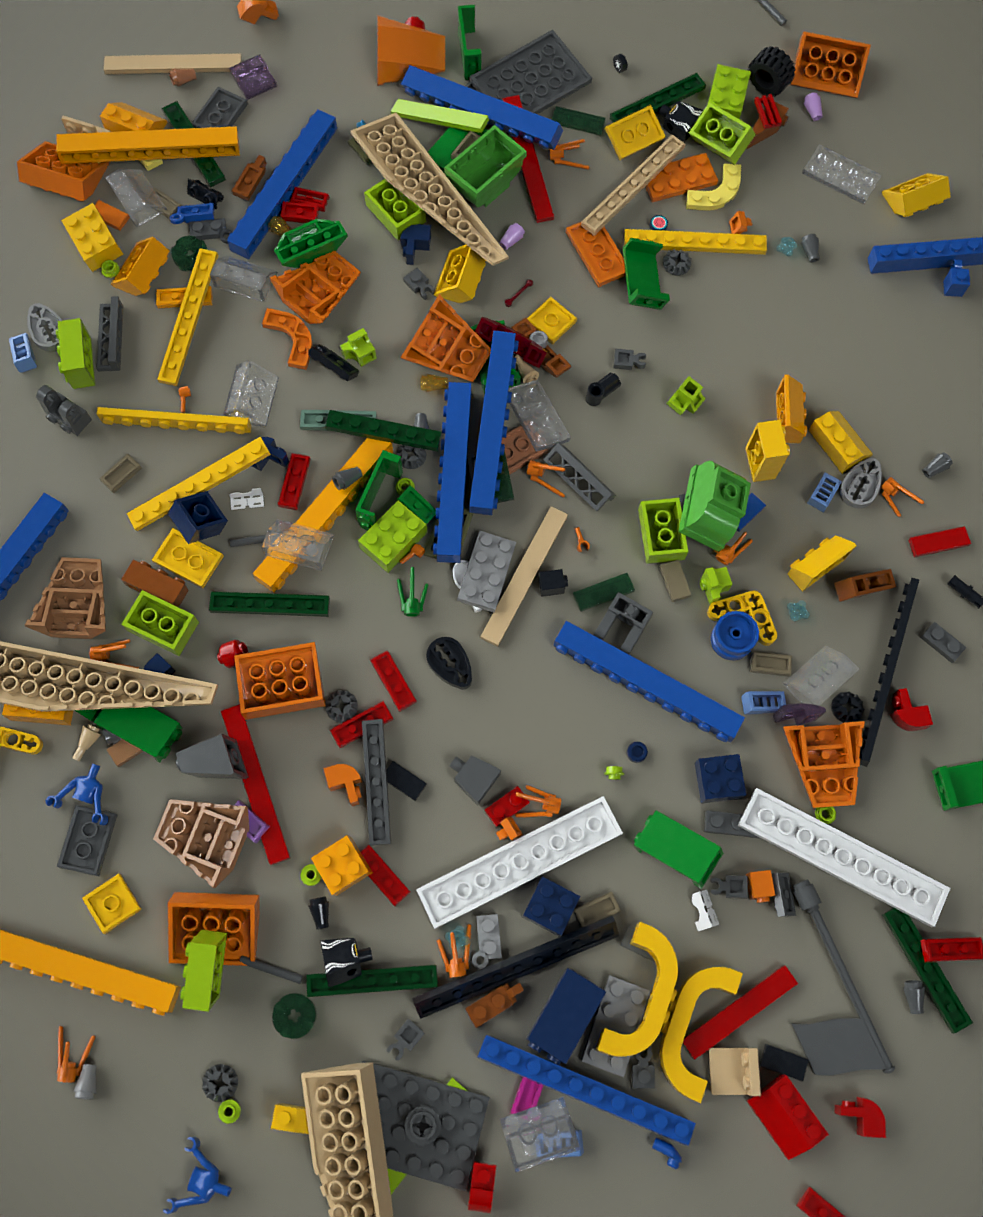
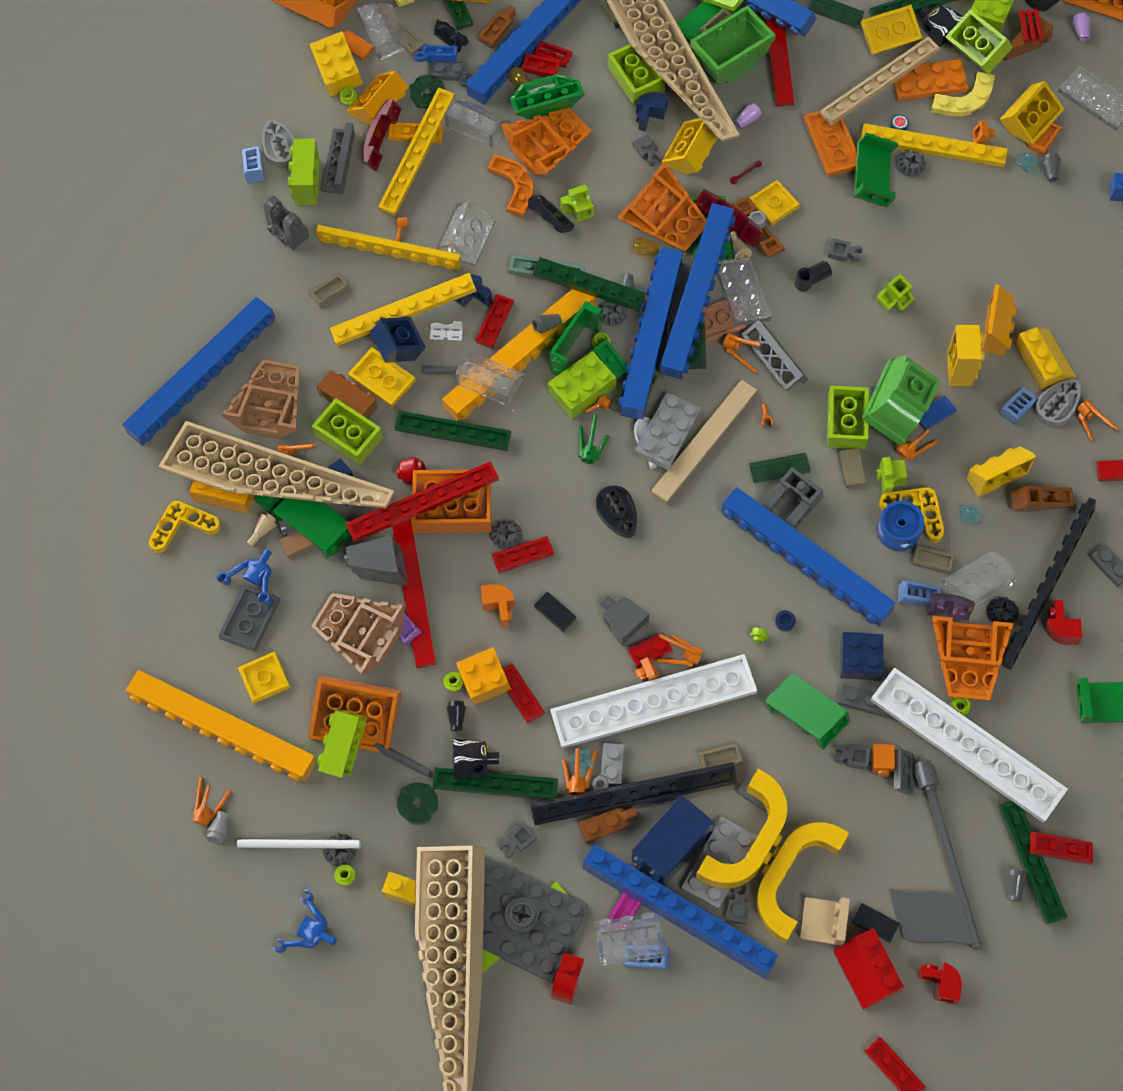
camera: 15 degrees right, 5 degrees down
dark grey plate [362,719,391,846] -> none
red tile [370,650,417,712] -> none
dark blue brick [522,877,580,937] -> none
black brick [538,569,568,597] -> none
orange plant [550,139,590,169] -> none
blue arm [652,1138,682,1169] -> none
red tile [683,965,798,1060] -> none
white piece [692,890,719,931] -> none
none -> white piece [237,839,361,849]
none -> red plate [346,461,499,543]
none -> dark red slope [364,99,402,172]
none -> yellow slope [999,81,1065,144]
none -> orange tile [1027,120,1062,156]

